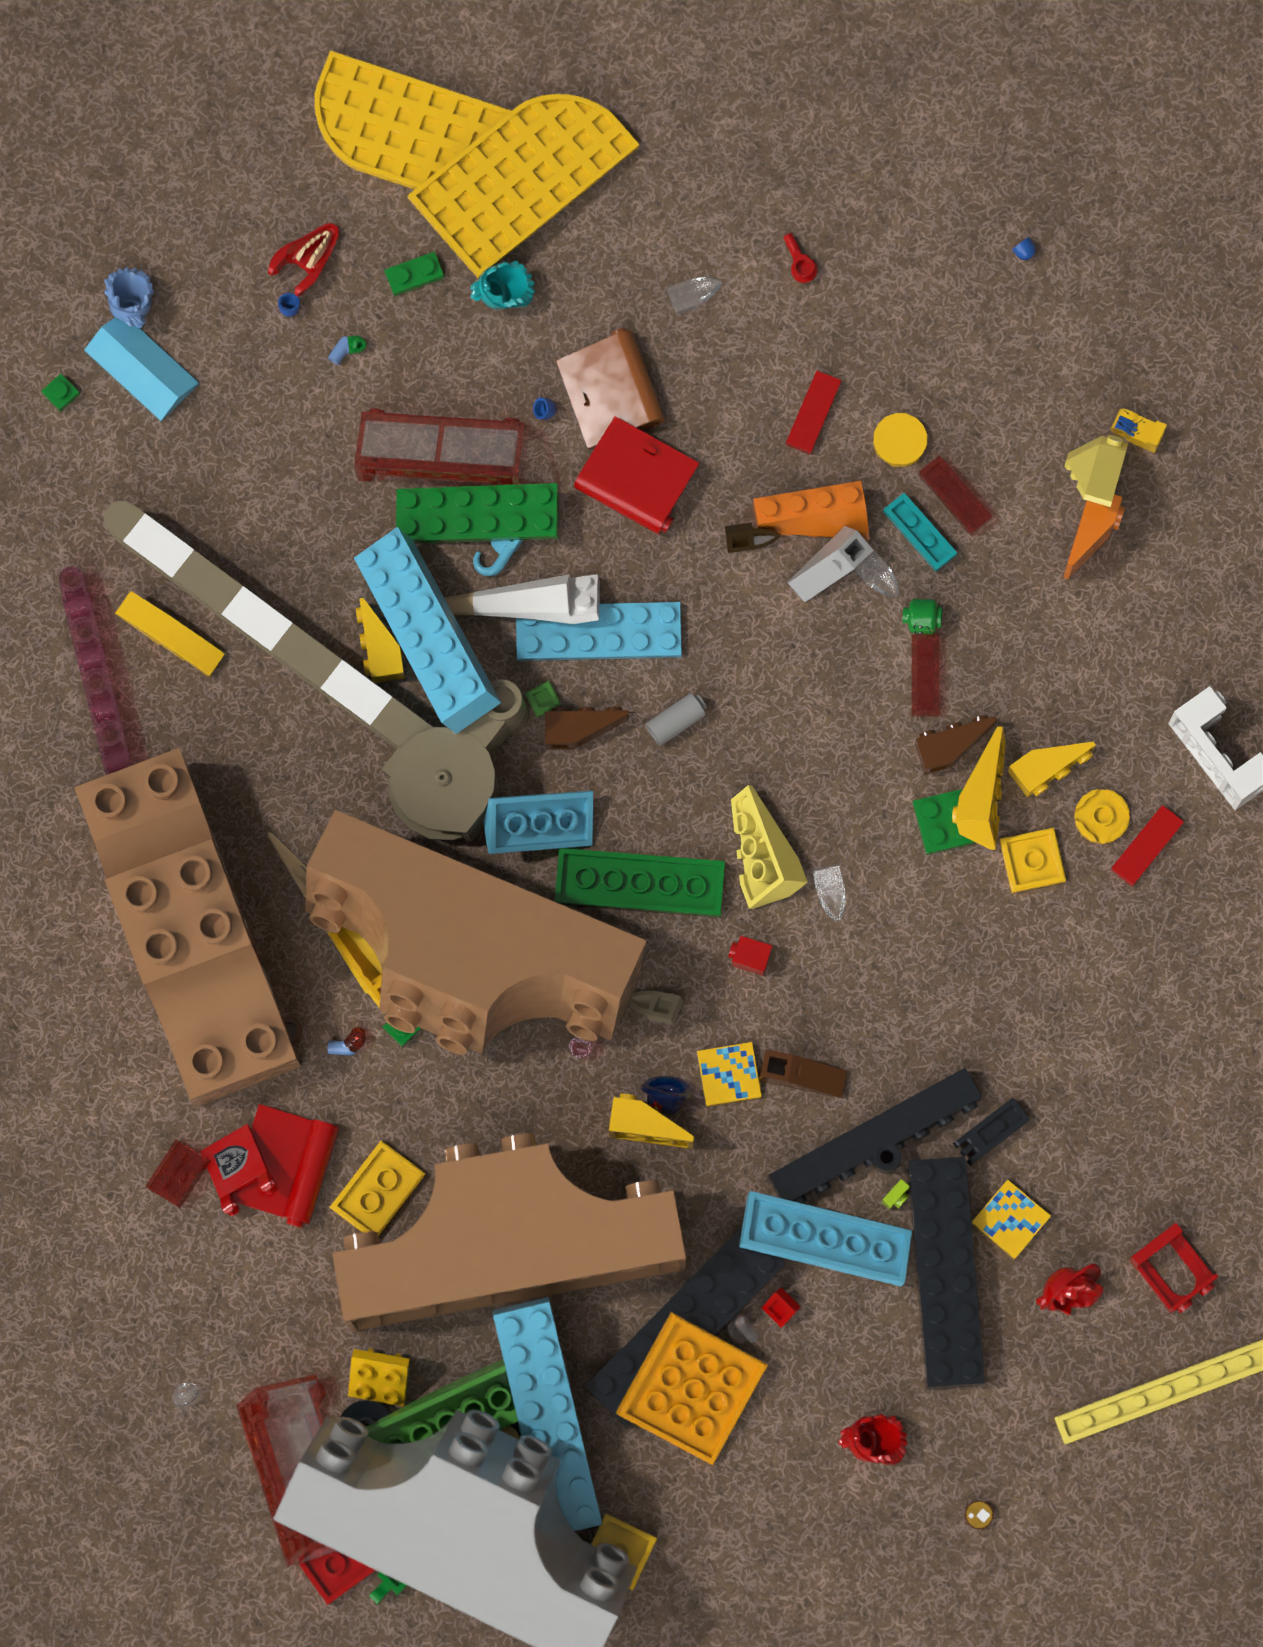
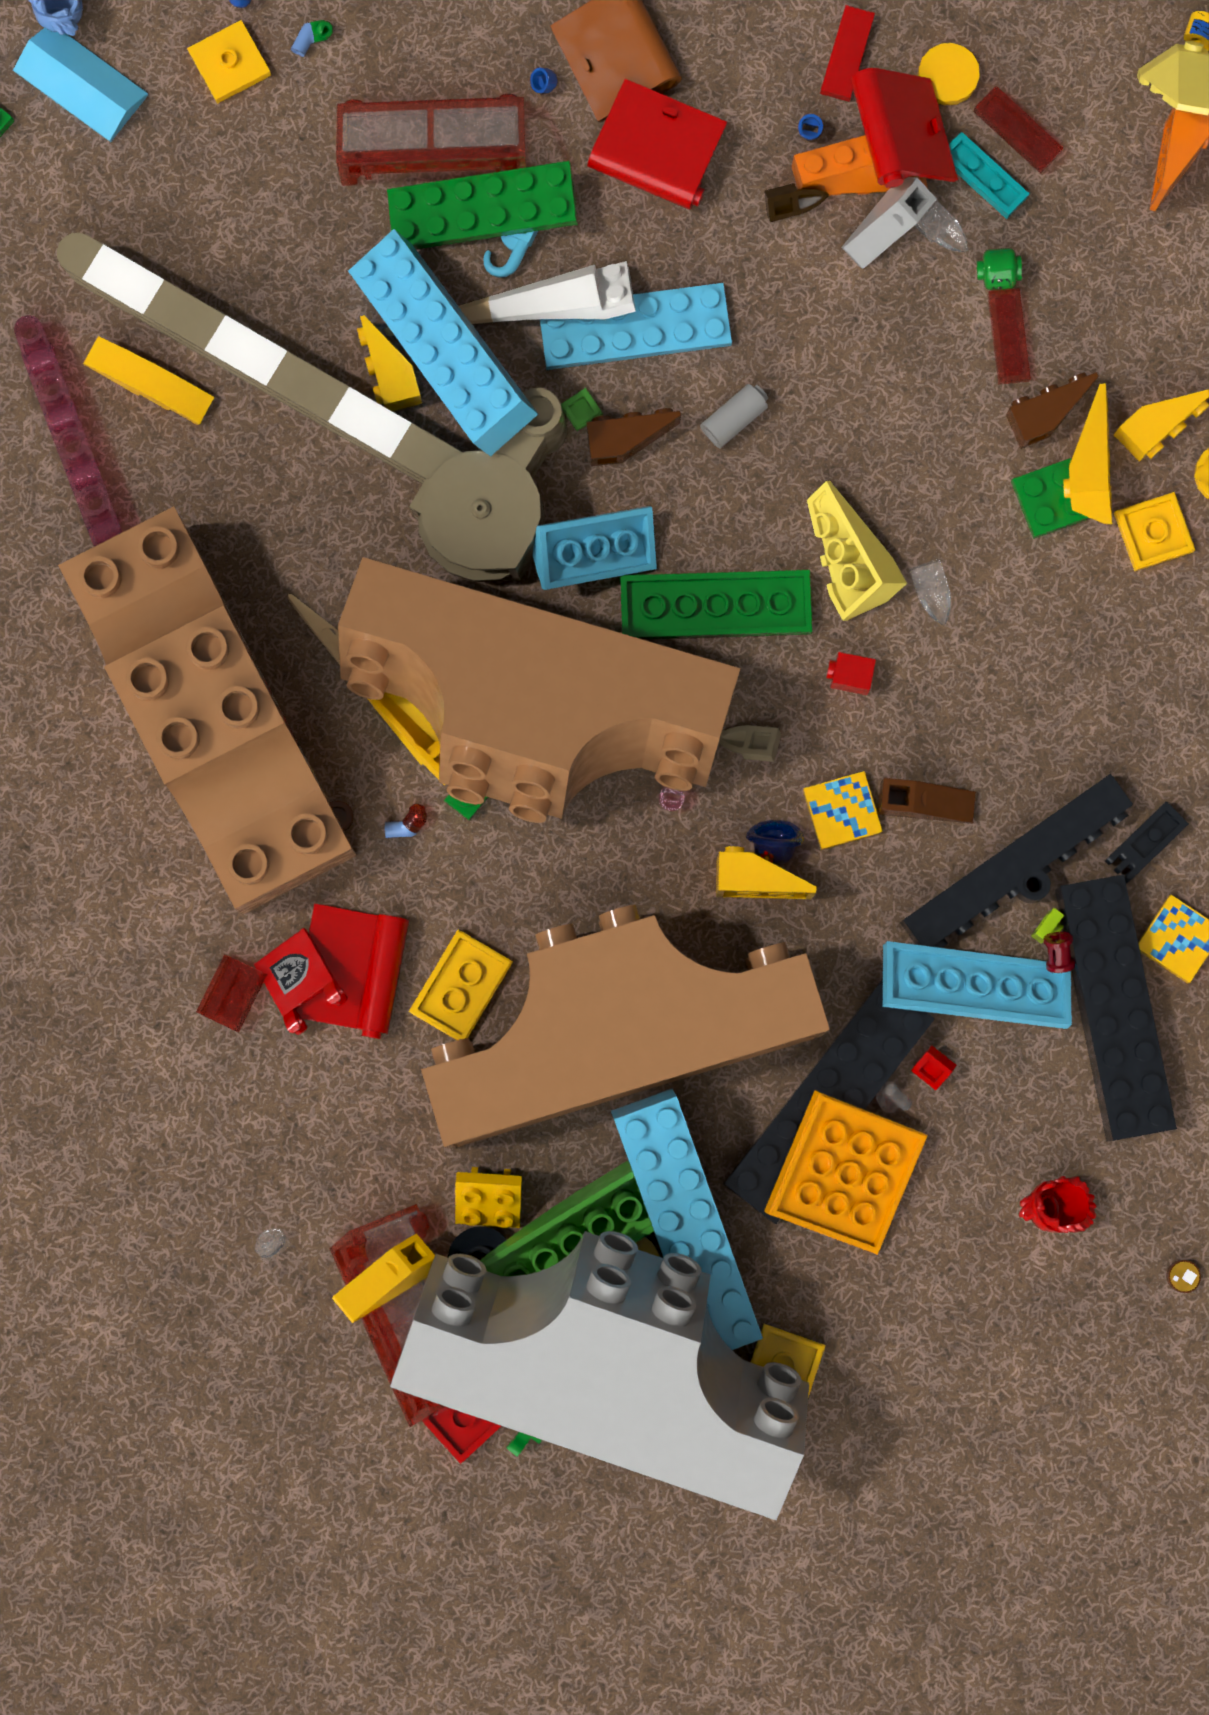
camera: 10 degrees left, 5 degrees up
none -> yellow plate [187,20,271,104]
none -> yellow slope [332,1233,435,1323]
none -> blue hinge [798,114,823,141]
none -> red door [851,68,958,188]
none -> dark red bush [1043,932,1075,973]

